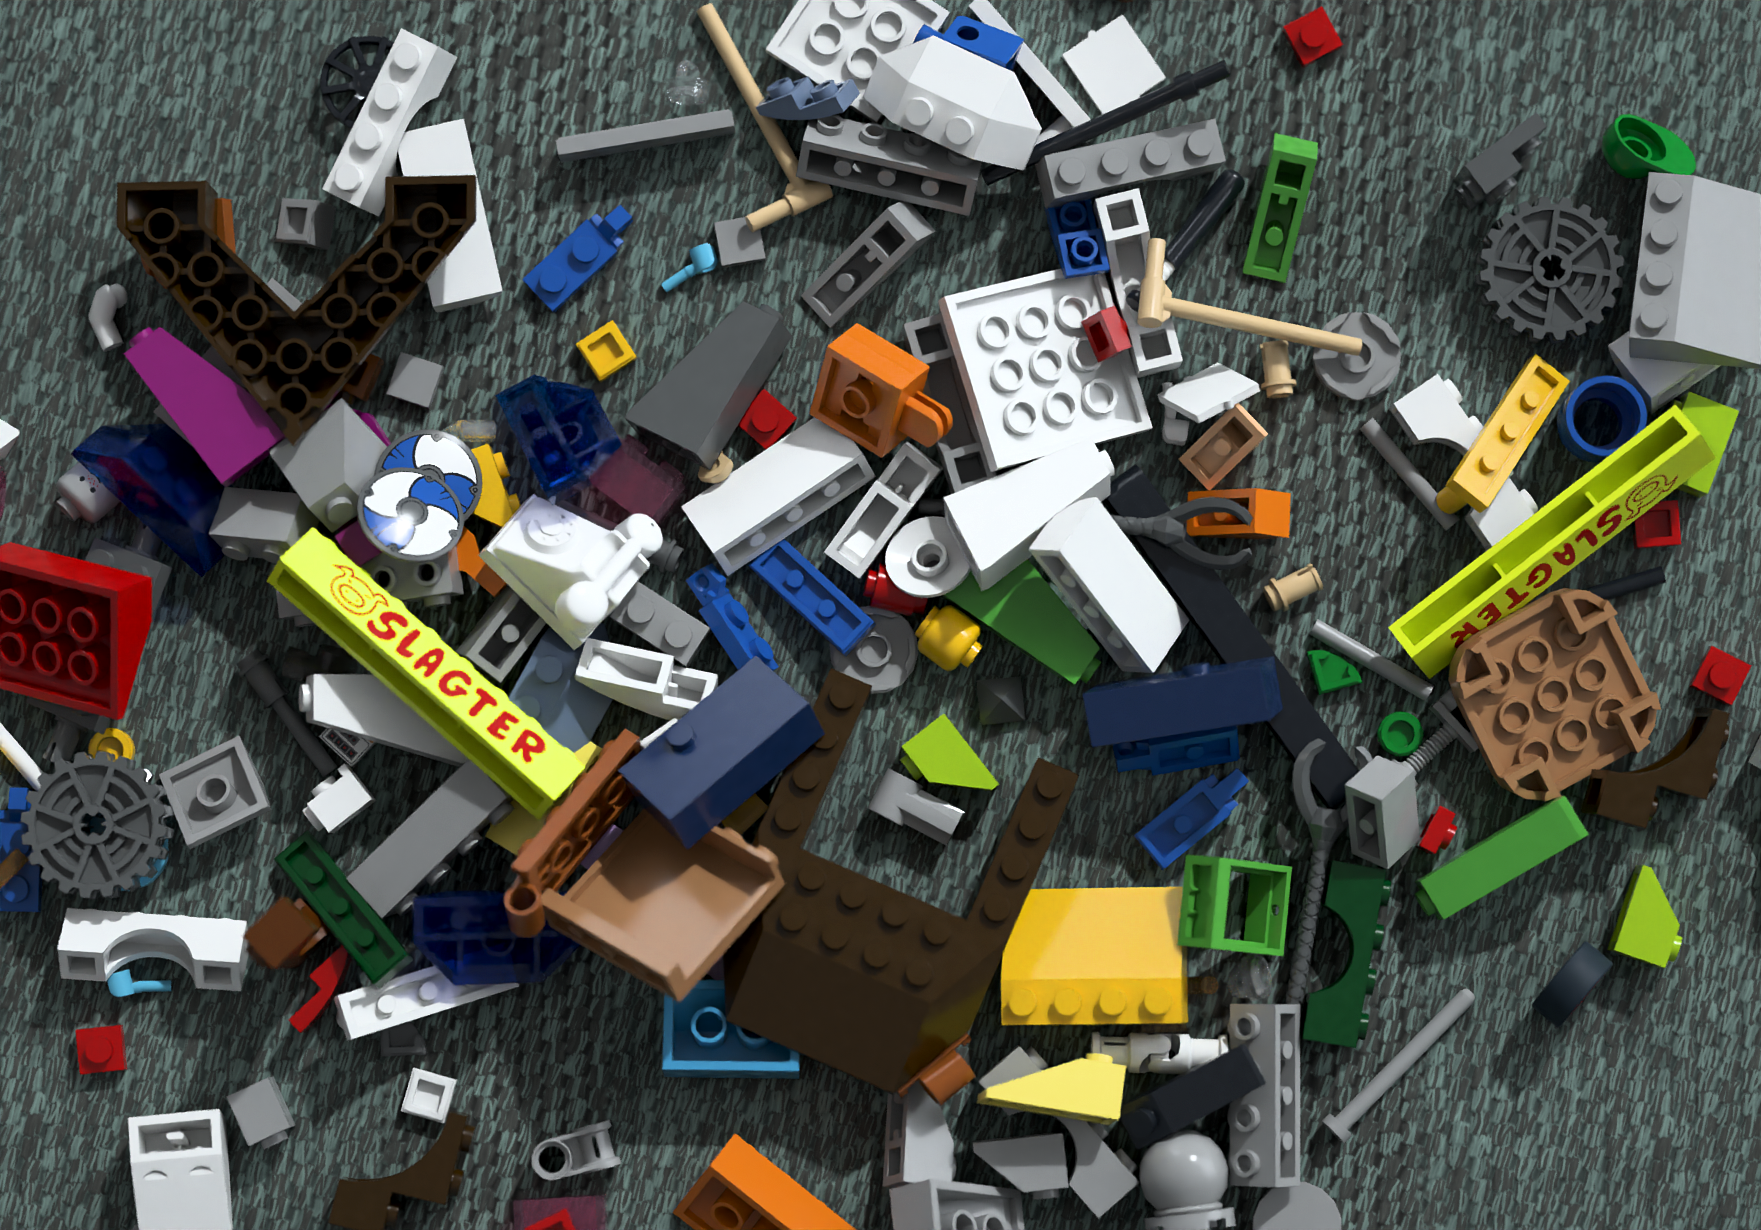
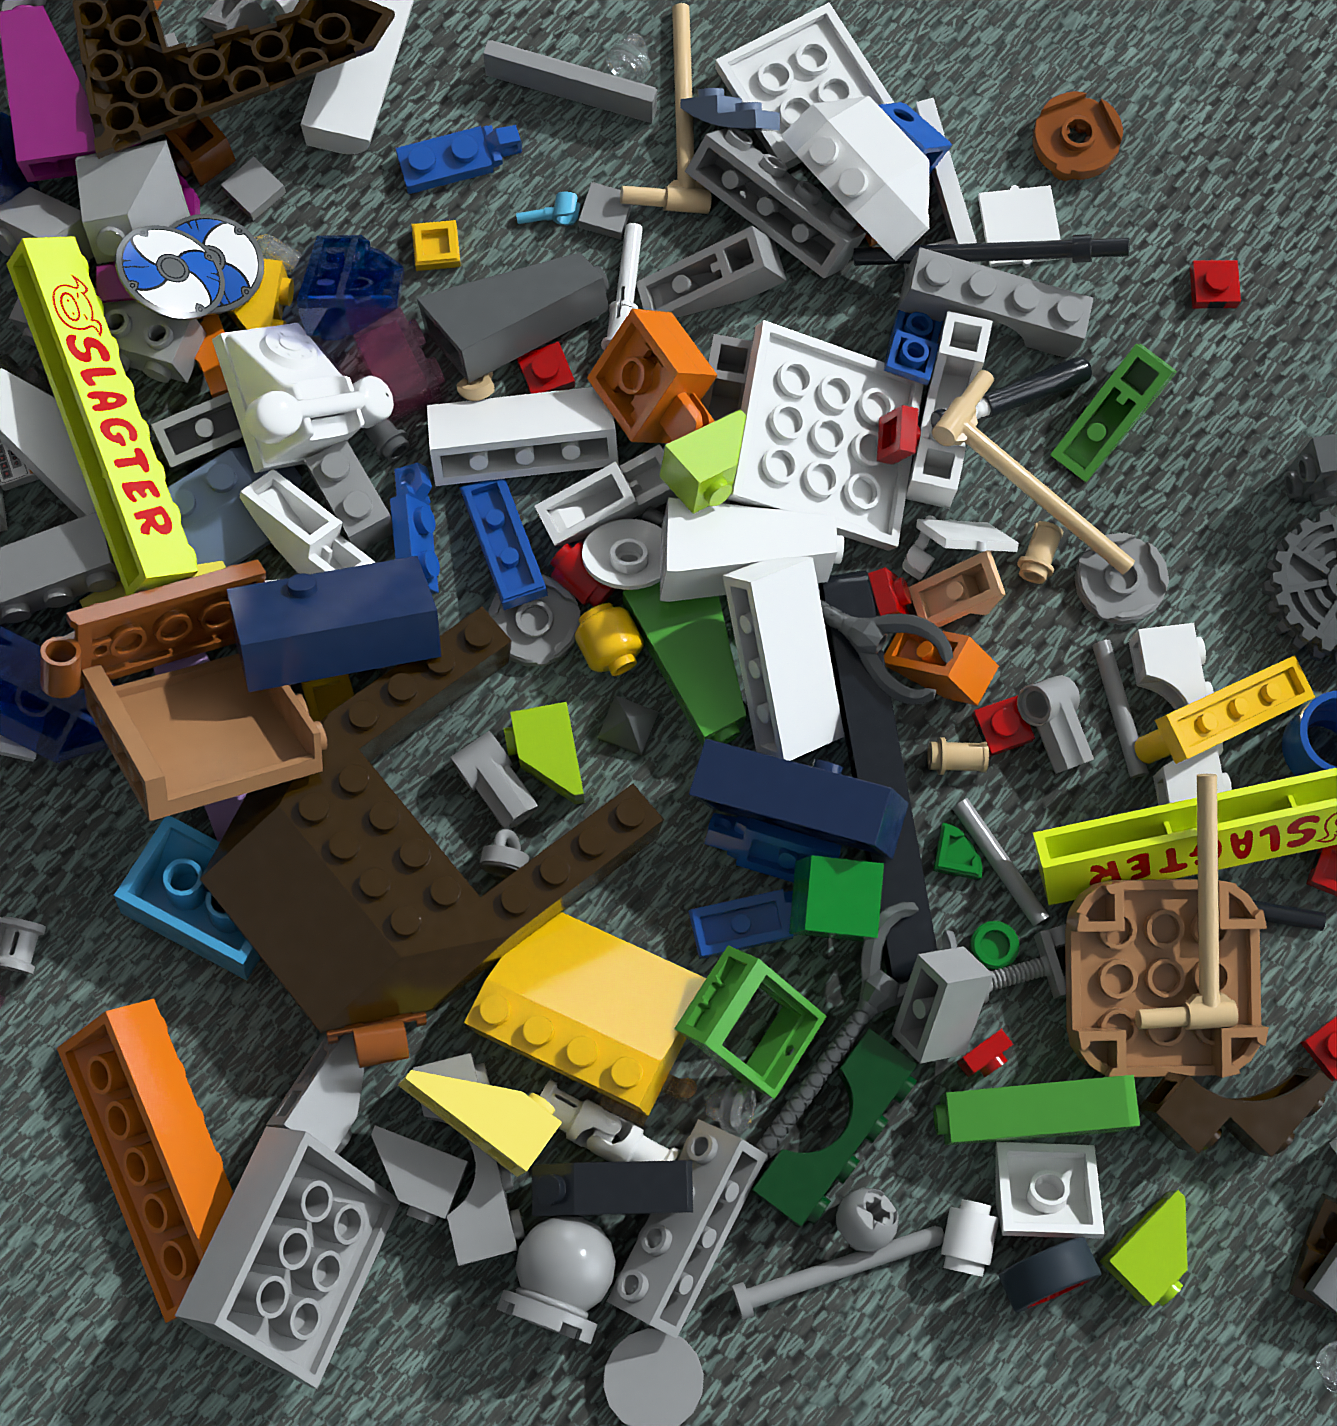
camera: 25 degrees right, 10 degrees down
none -> light grey tile [479,828,529,878]
none -> white pin [601,223,643,350]
none -> slope [659,409,746,514]
none -> green head [789,855,884,942]
none -> light grey piece [836,1187,899,1252]
none -> red plate [868,567,912,616]
none -> white brick [941,1199,999,1277]
none -> red plate [972,695,1035,757]
none -> white slope [996,1142,1104,1239]
none -> light grey piece [1017,675,1094,774]
none -> tan bar [1135,774,1238,1030]

